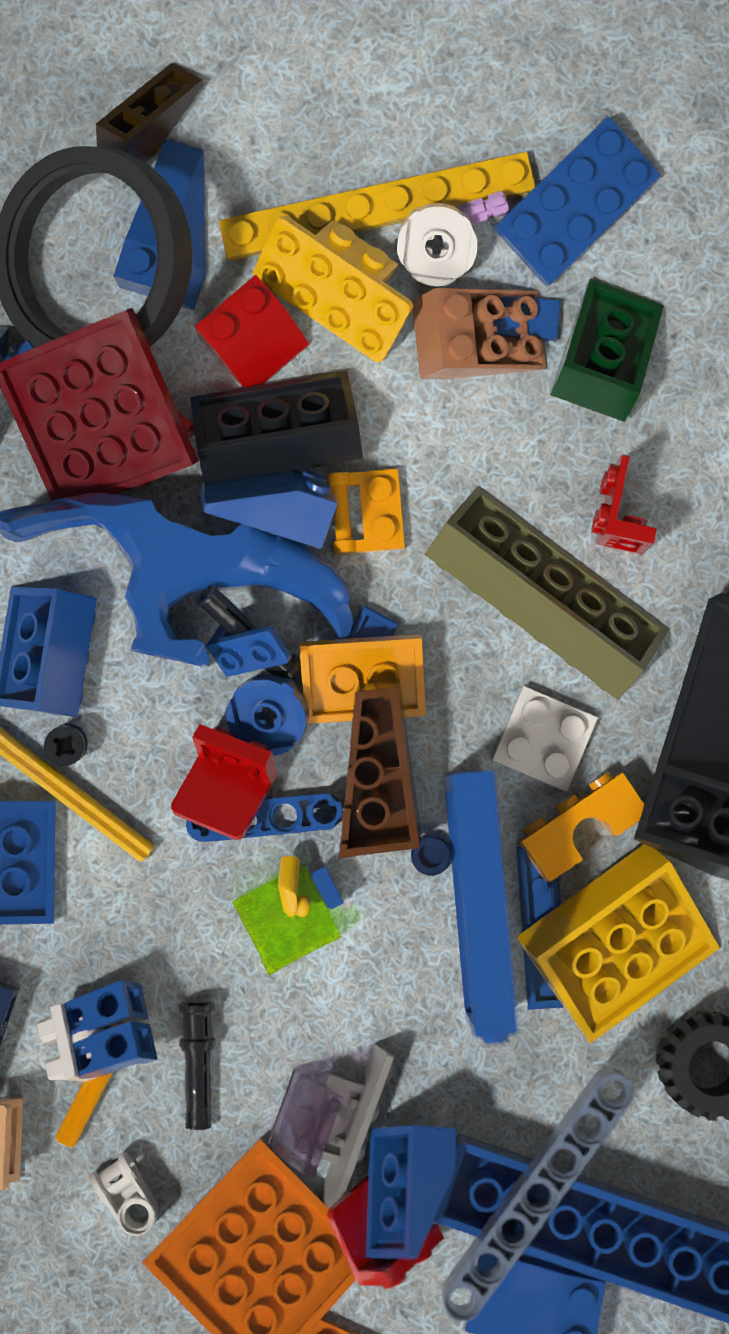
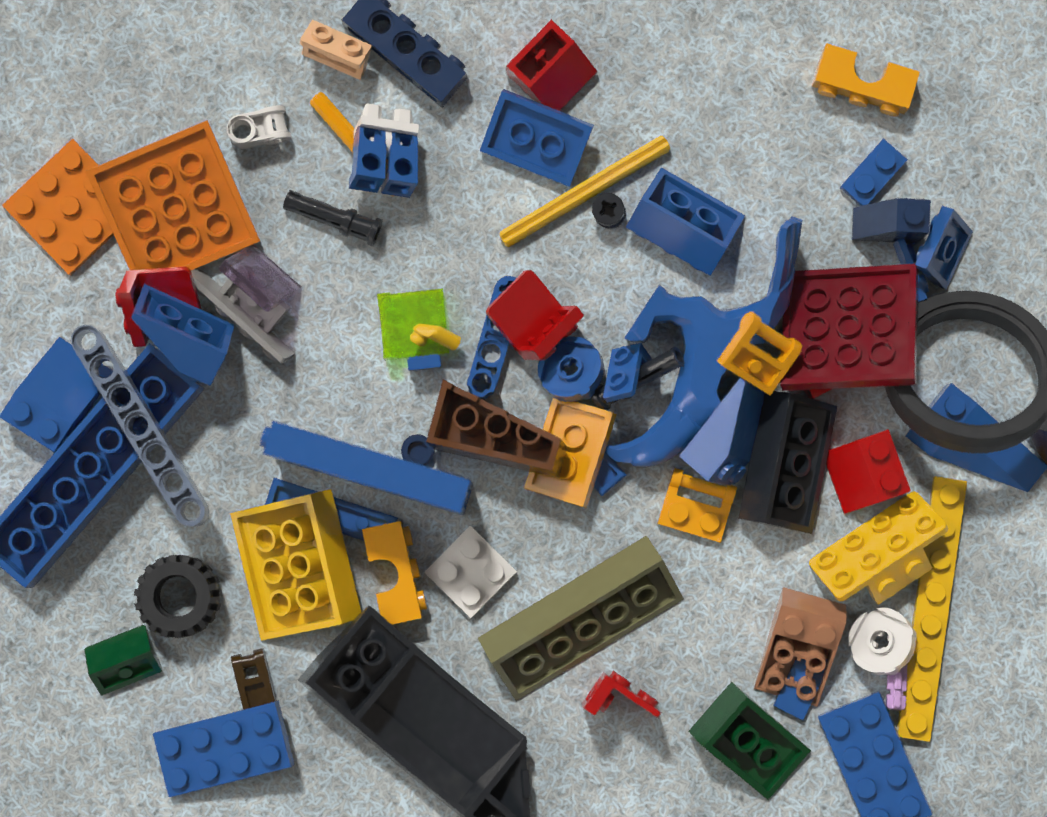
camera: 110 degrees right, 0 degrees up
none -> light orange plate [717,312,802,395]

